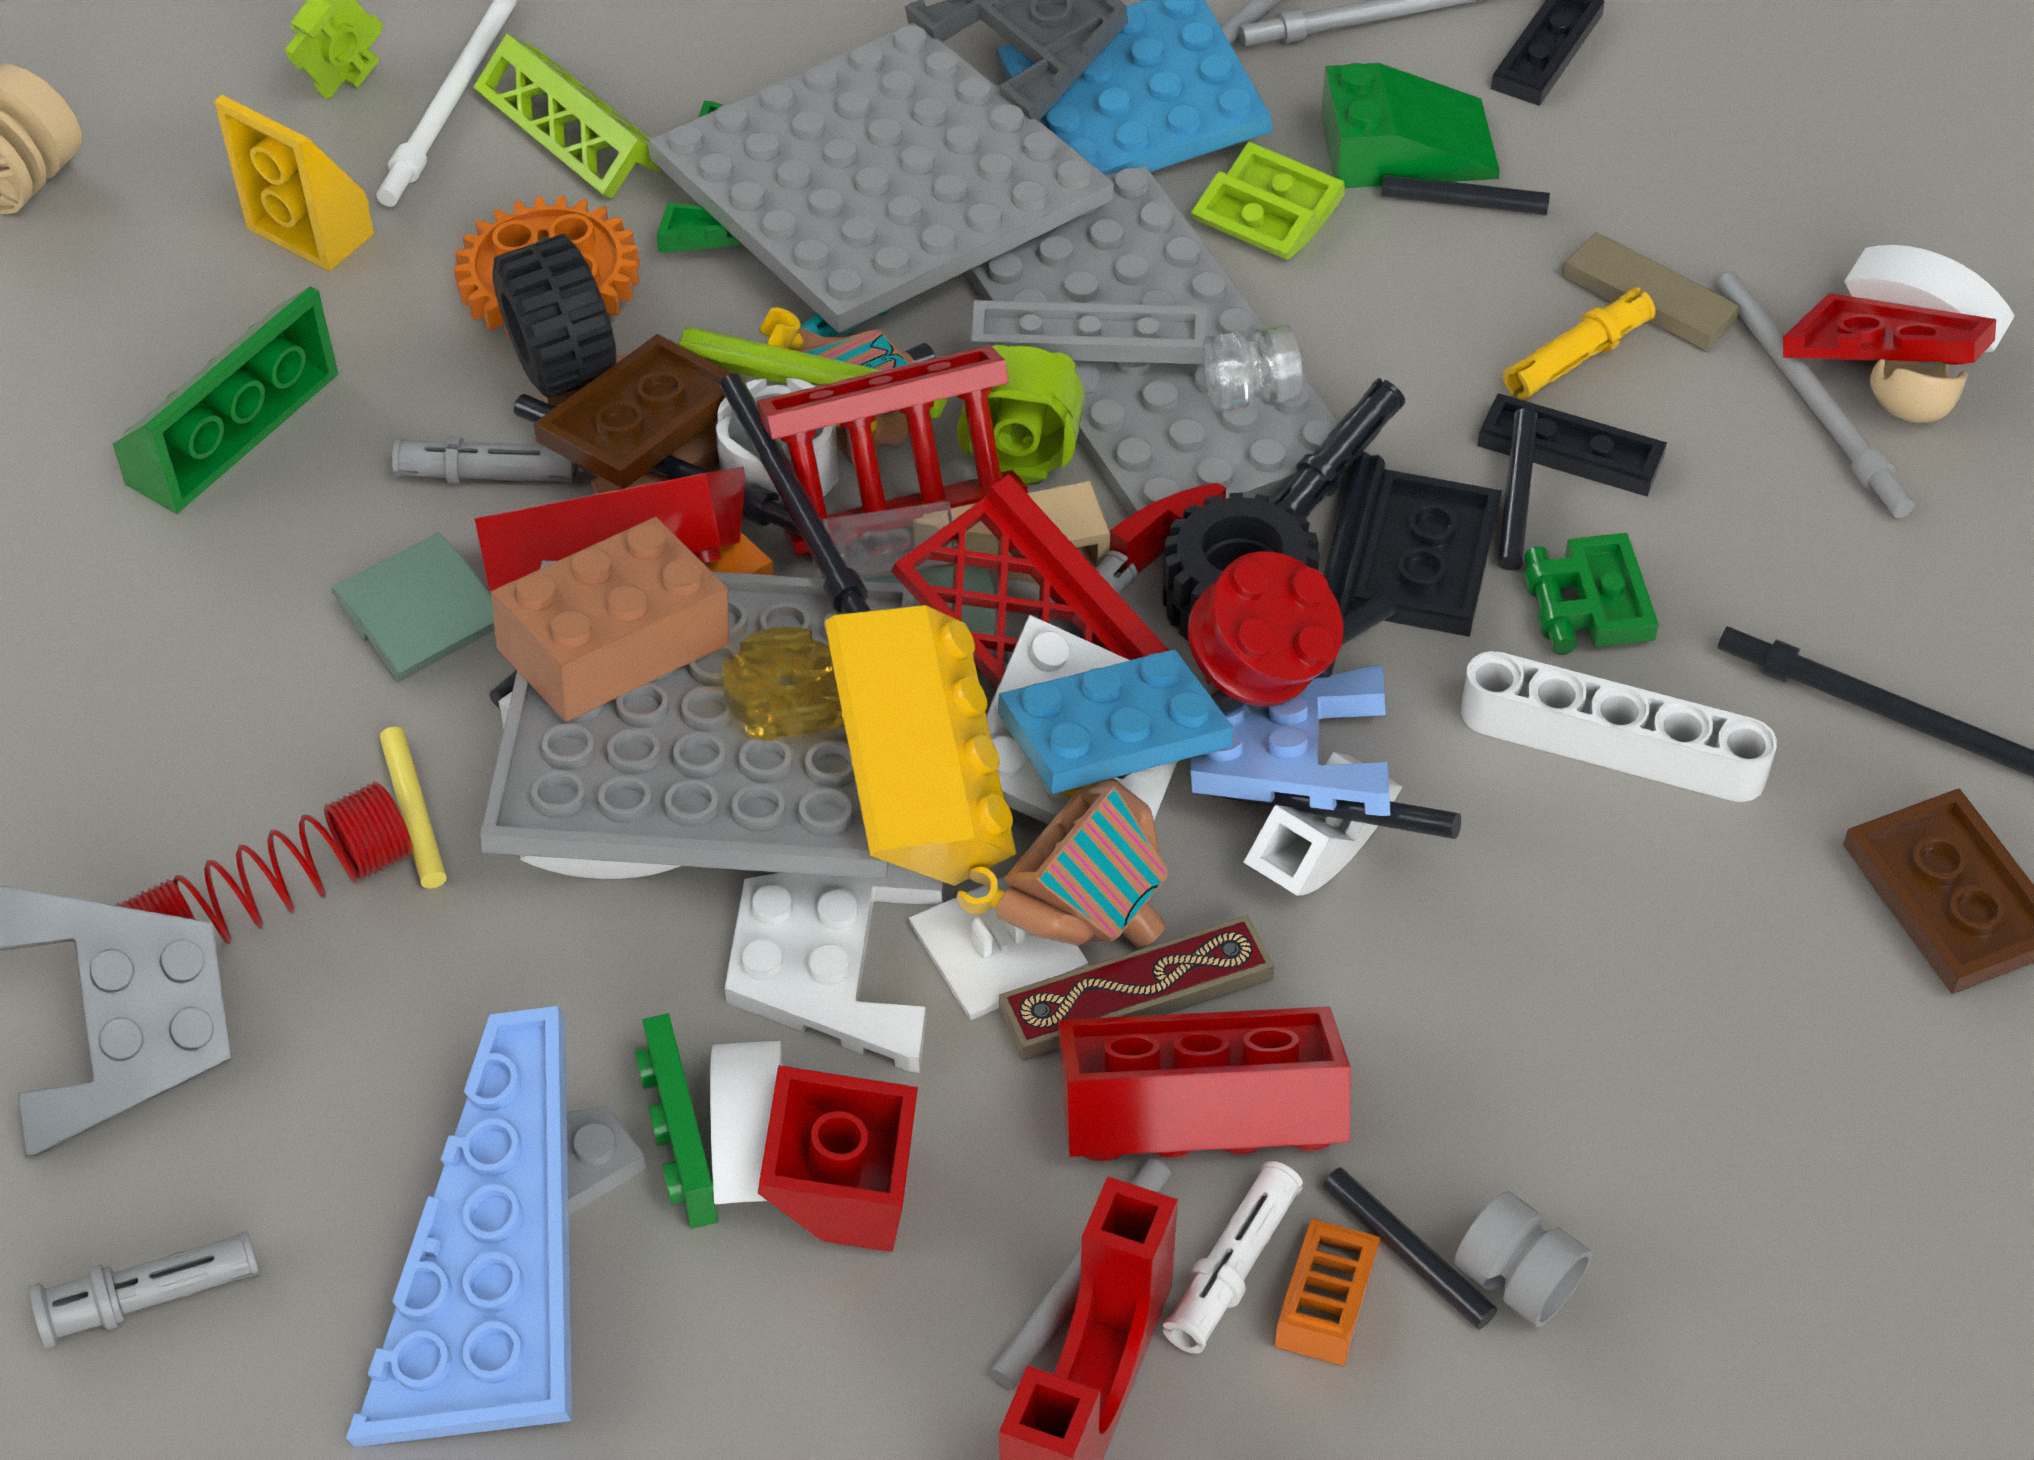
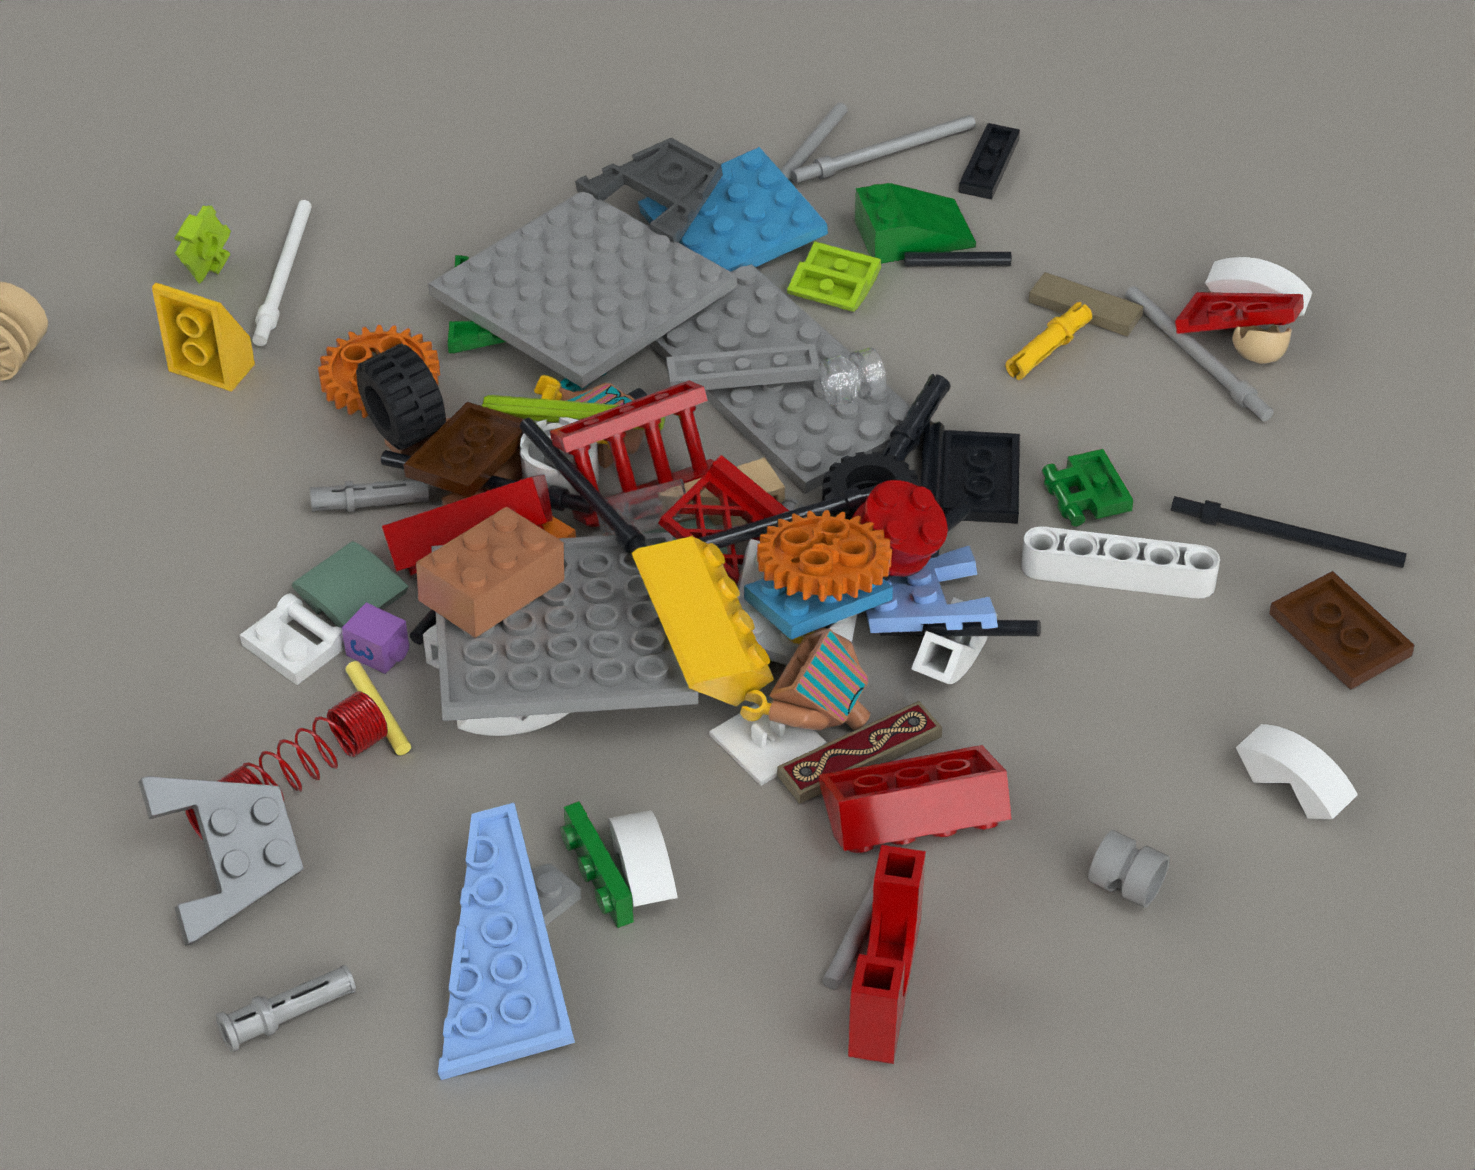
camera: 10 degrees left, 5 degrees down
green slope [112,286,339,514] -> none
lime fence [473,33,661,199] -> none
clear yellow plate [723,626,844,741] -> none
white wing [725,863,945,1073] -> none
red slope [757,1065,918,1252] -> none
lime brick [957,345,1085,484] -> none
red slope [1109,483,1227,574] -> none
white pin [1163,1161,1303,1354] -> none
orange slope [1274,1218,1381,1367] -> none
black bar [1323,1167,1497,1330] -> none
black tile [1477,393,1667,497] -> none
black bar [1498,408,1538,570] -> none
none -> white plate [240,593,345,685]
none -> medium lavender brick [342,602,410,674]
none -> black bar [697,485,877,549]
none -> orange gear [757,510,892,602]
none -> white brick [1236,724,1358,819]

